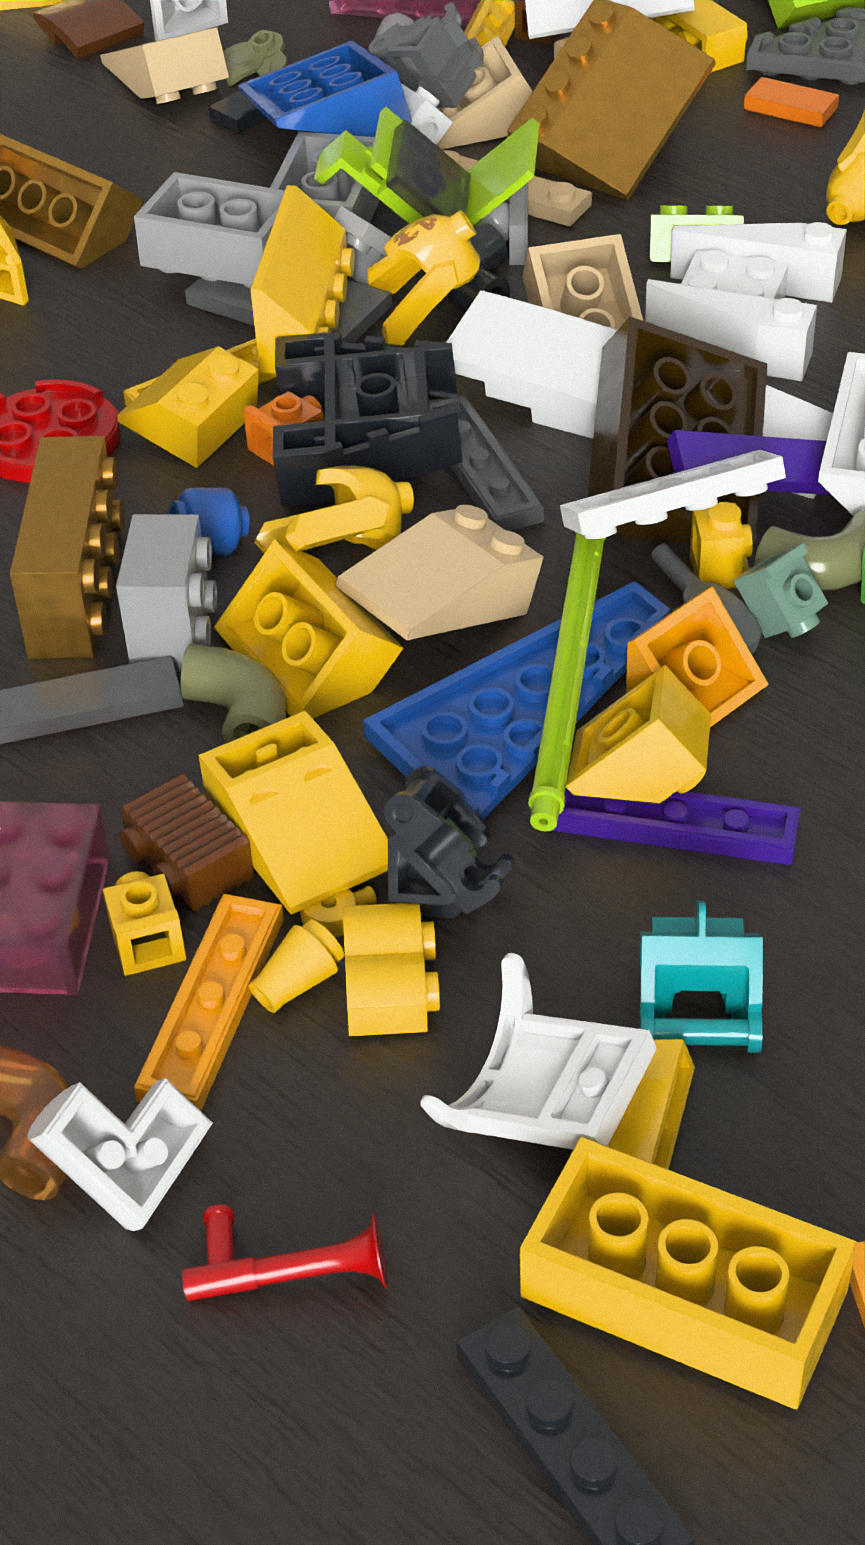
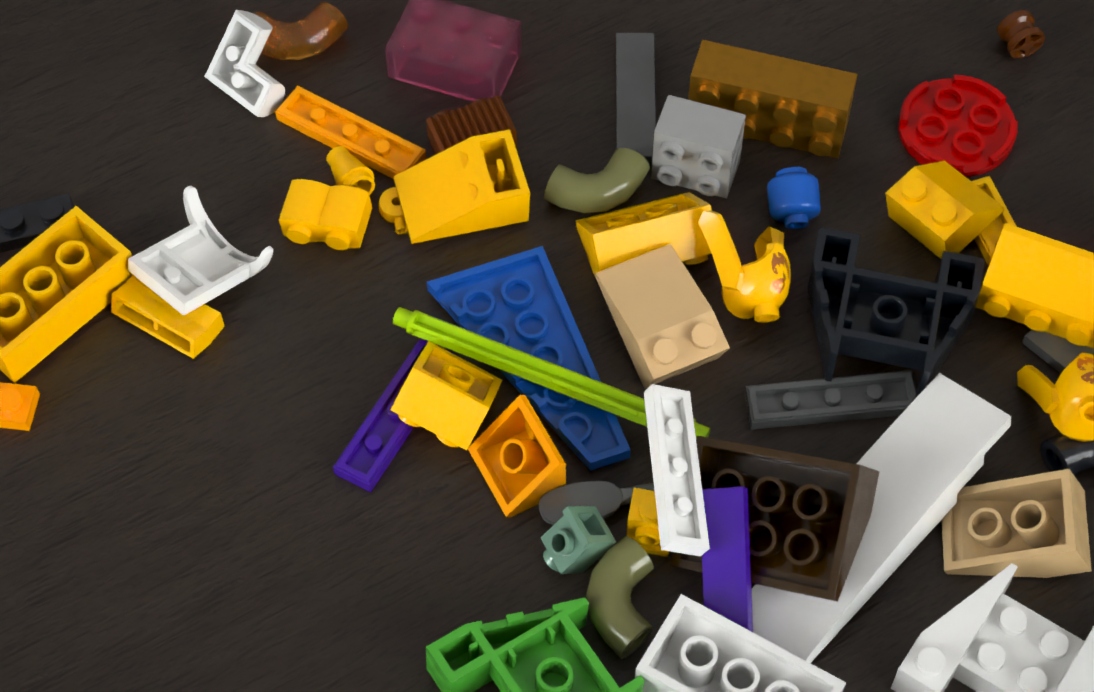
camera: 105 degrees right, 15 degrees up
yellow brick [103,872,186,976] -> none
red piece [182,1205,388,1301] -> none
orange brick [243,391,324,466] -> none
black piece [384,766,514,918] -> none
teal piece [639,900,763,1053] -> none

